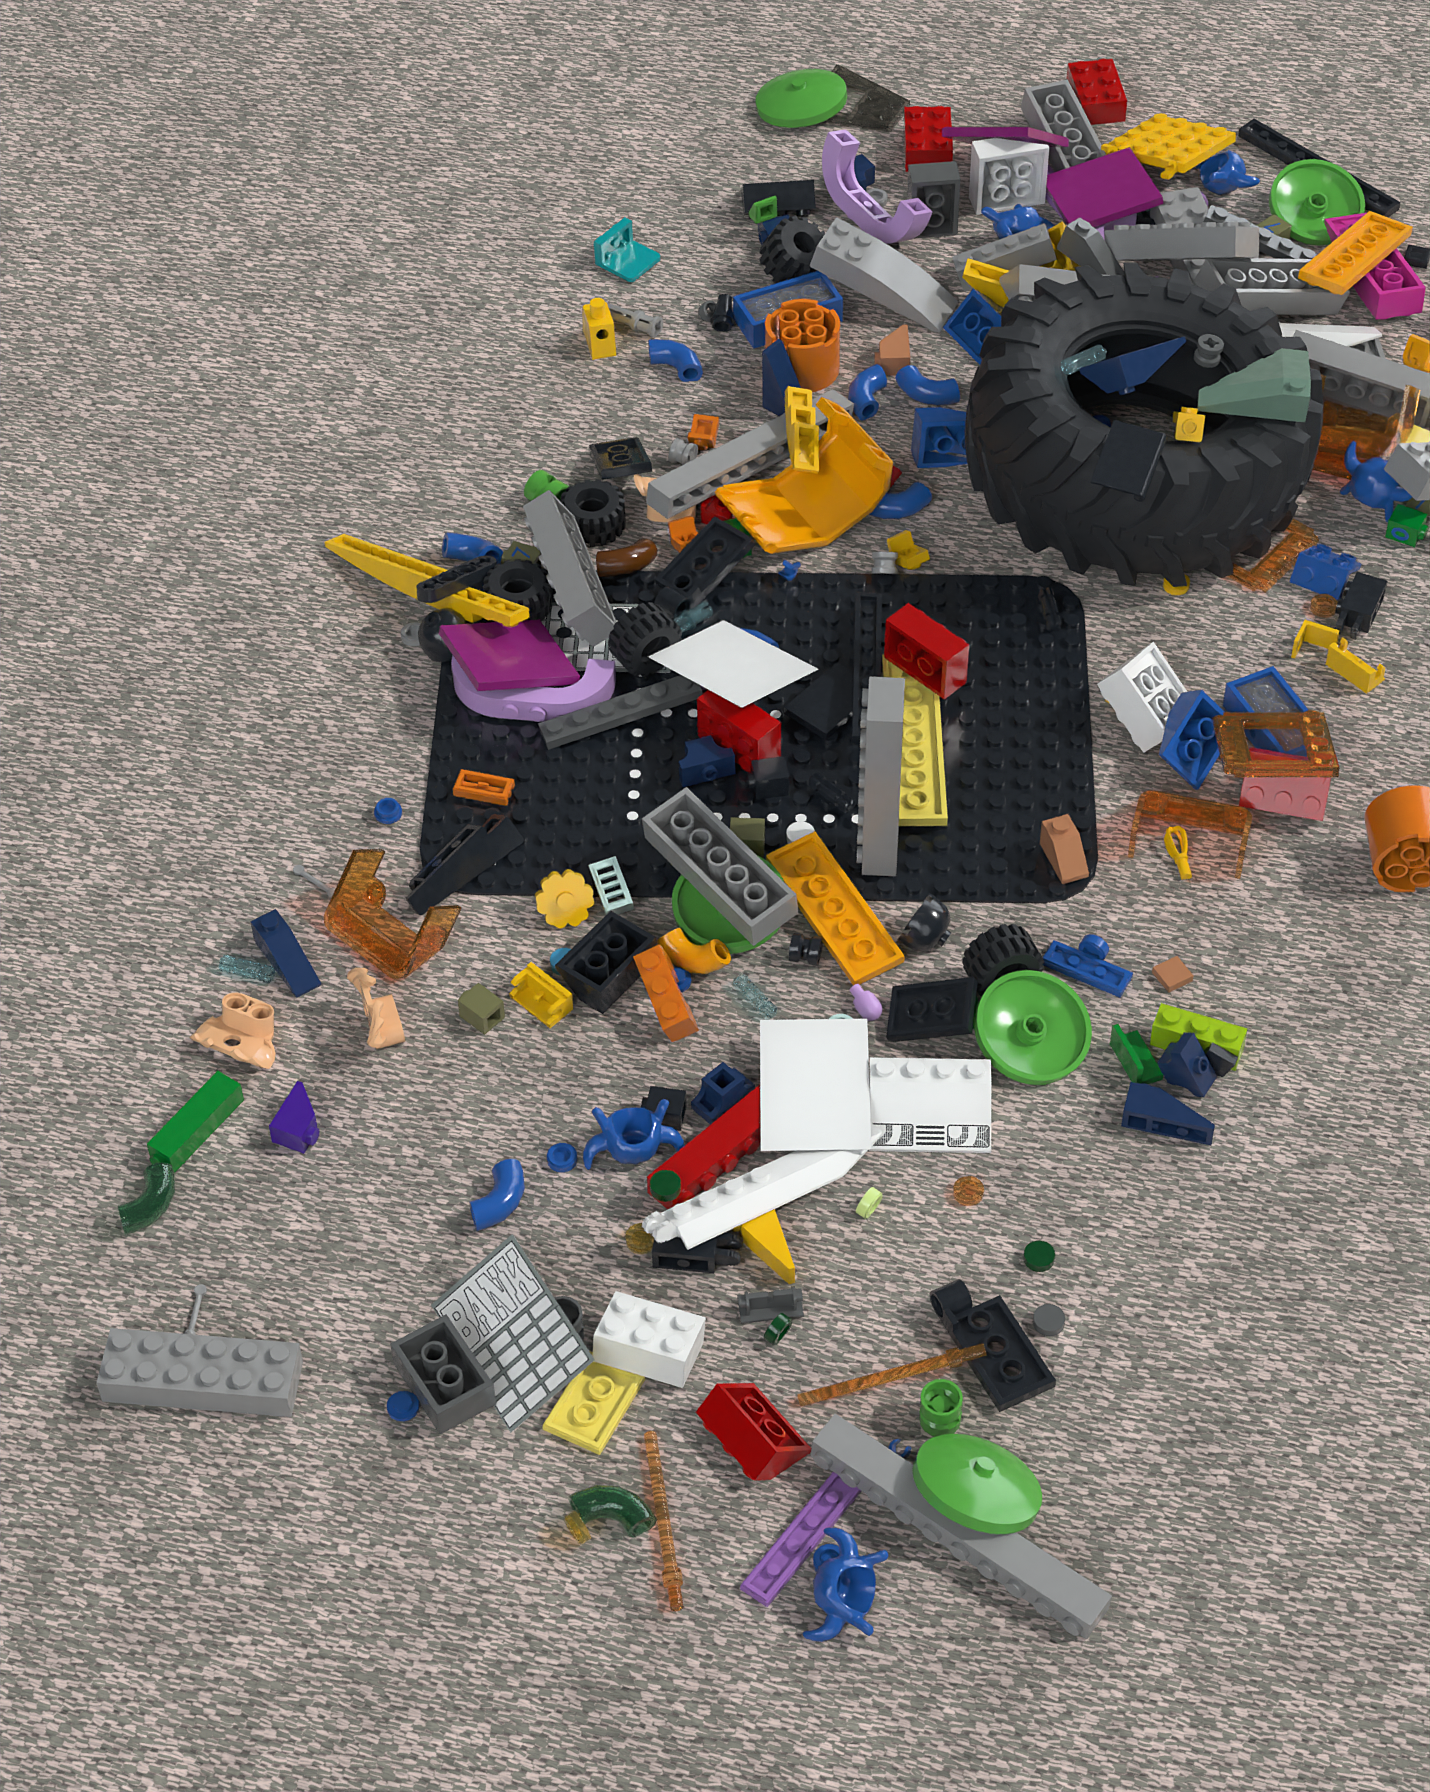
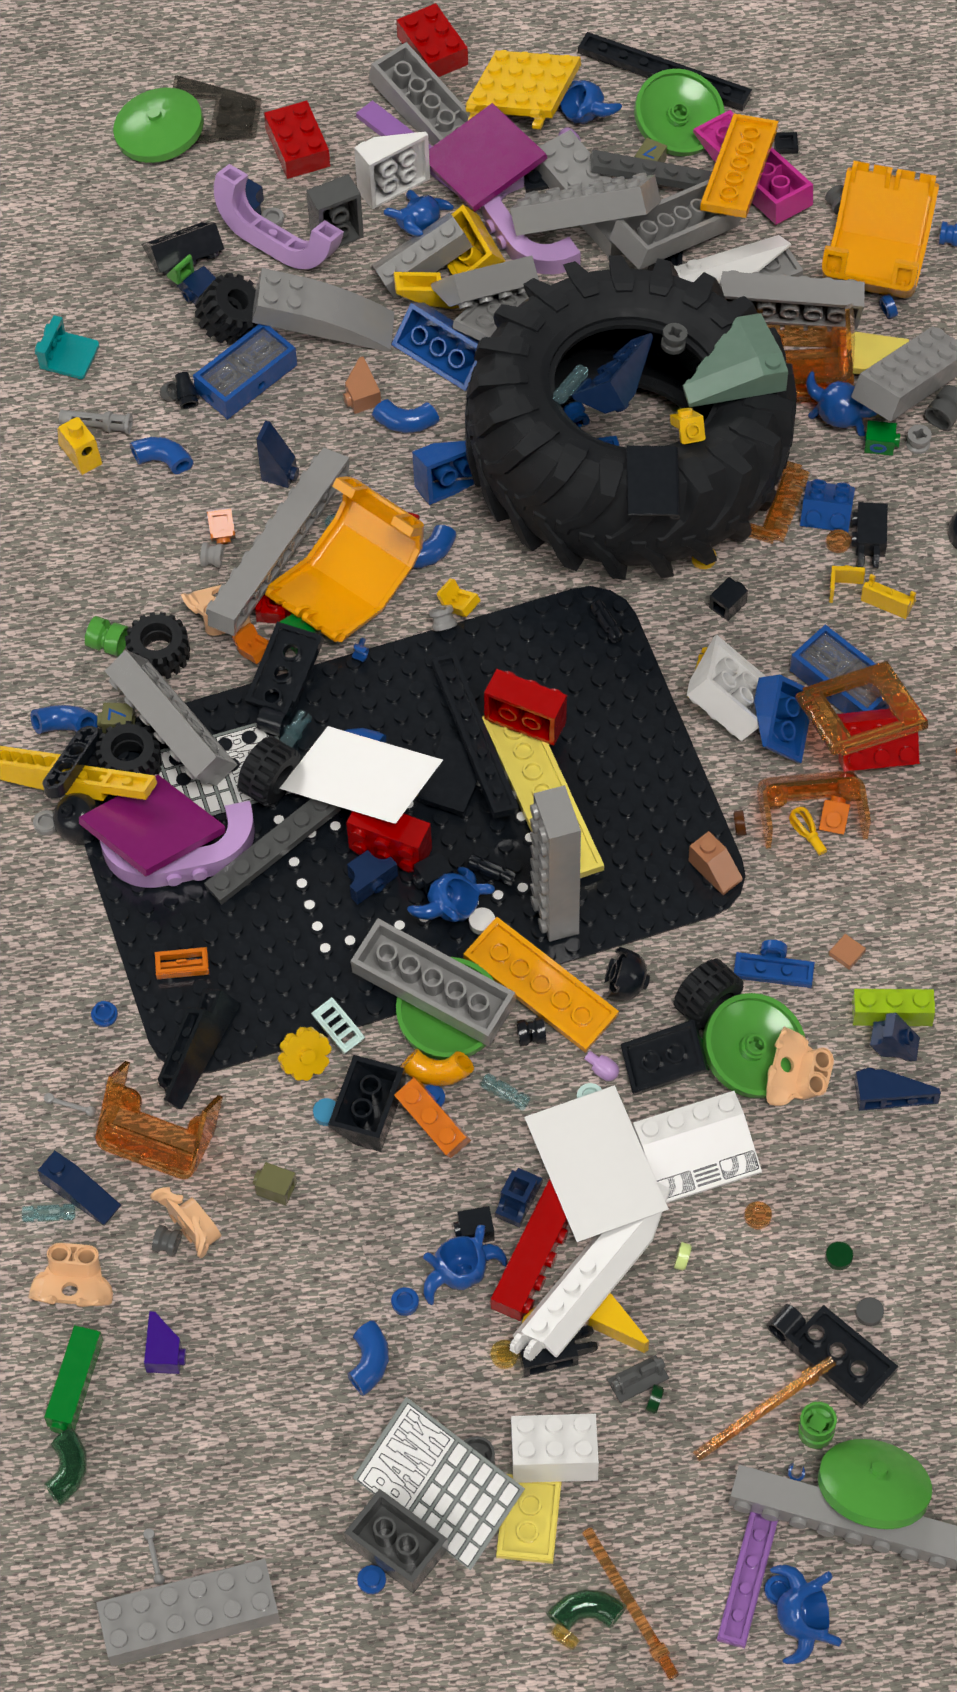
camera: 20 degrees left, 10 degrees up
yellow hinge [509,962,573,1028] -> none
black tile [589,437,653,480] -> none
reddish brown cylinder [596,538,658,577] -> none
dark green tile [650,1170,681,1202] -> none
red slope [695,1383,812,1481] -> none
olive brick [730,818,765,859] -> none
orange brick [765,299,840,392] -> none
yellow slope [785,386,819,474] -> none
blue cylinder [848,364,887,421] -> none
magenta tile [942,127,1069,147] -> none
dark grey slope [1056,218,1124,275] -> none
green panel [1110,1024,1163,1084] -> none
black tile [1204,1043,1238,1077] -> none
none -> dark grey wheel [152,1225,182,1257]
none -> blue piece [407,867,495,922]
none -> black brick [709,577,748,621]
none -> reddish brown tile [733,810,747,836]
none -> light nougat piece [766,1026,834,1106]
none -> orange bracket [819,795,851,835]

